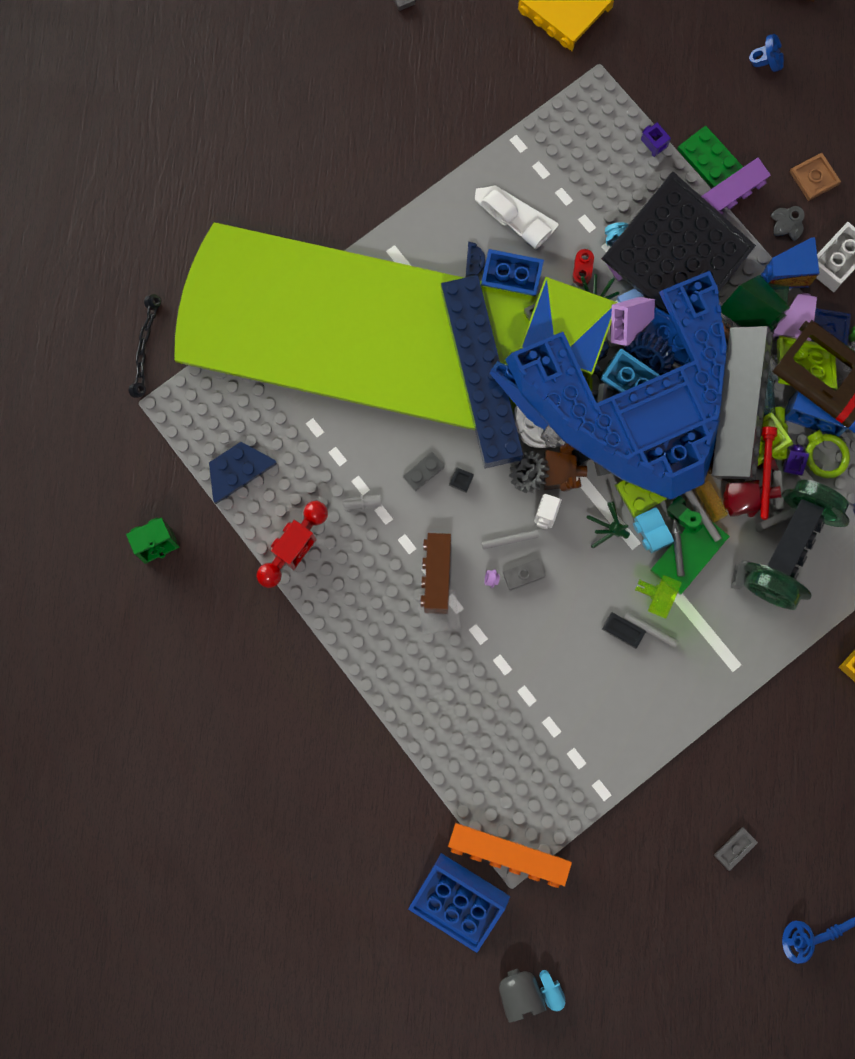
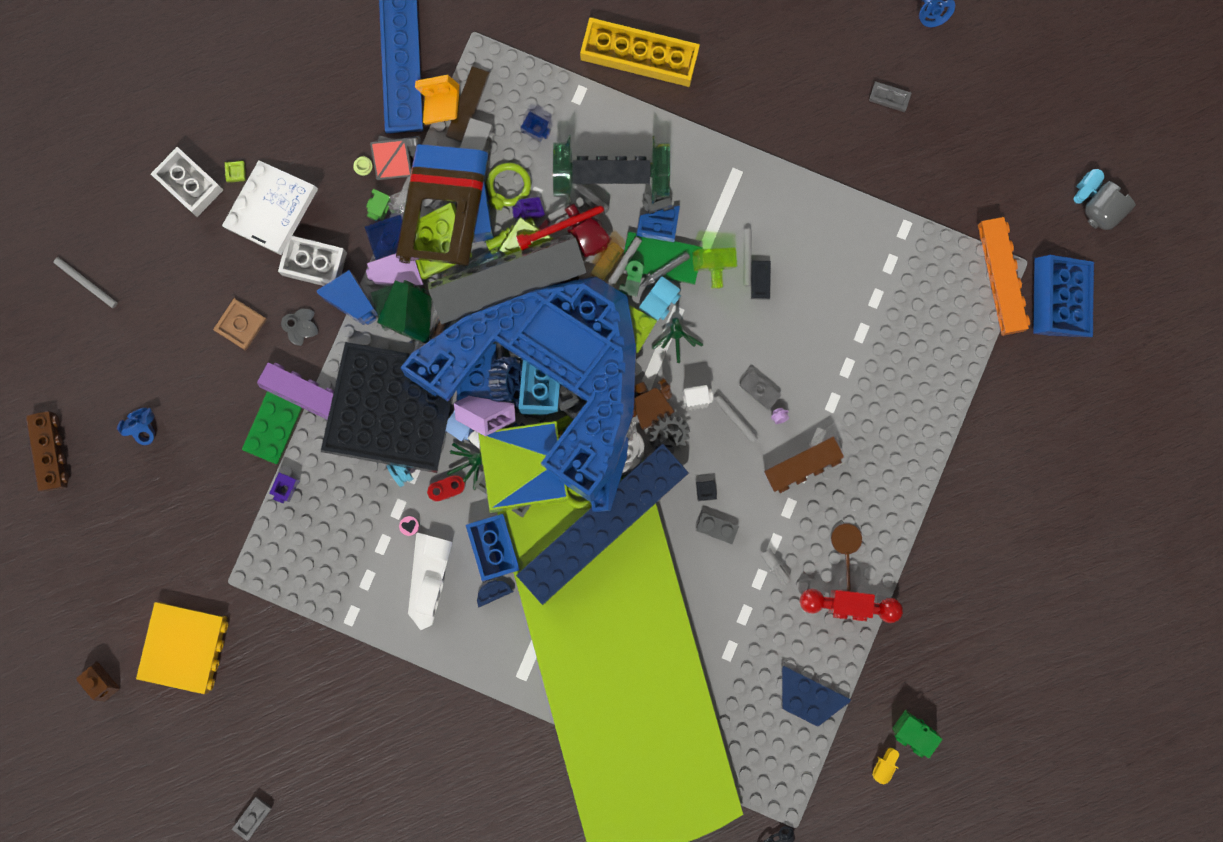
camera: 120 degrees left, 5 degrees up
none -> bright pink tile [399,516,419,536]
none -> blue wing [637,206,680,242]
none -> reddish brown piece [831,524,862,591]
none -> yellow arm [872,748,899,784]

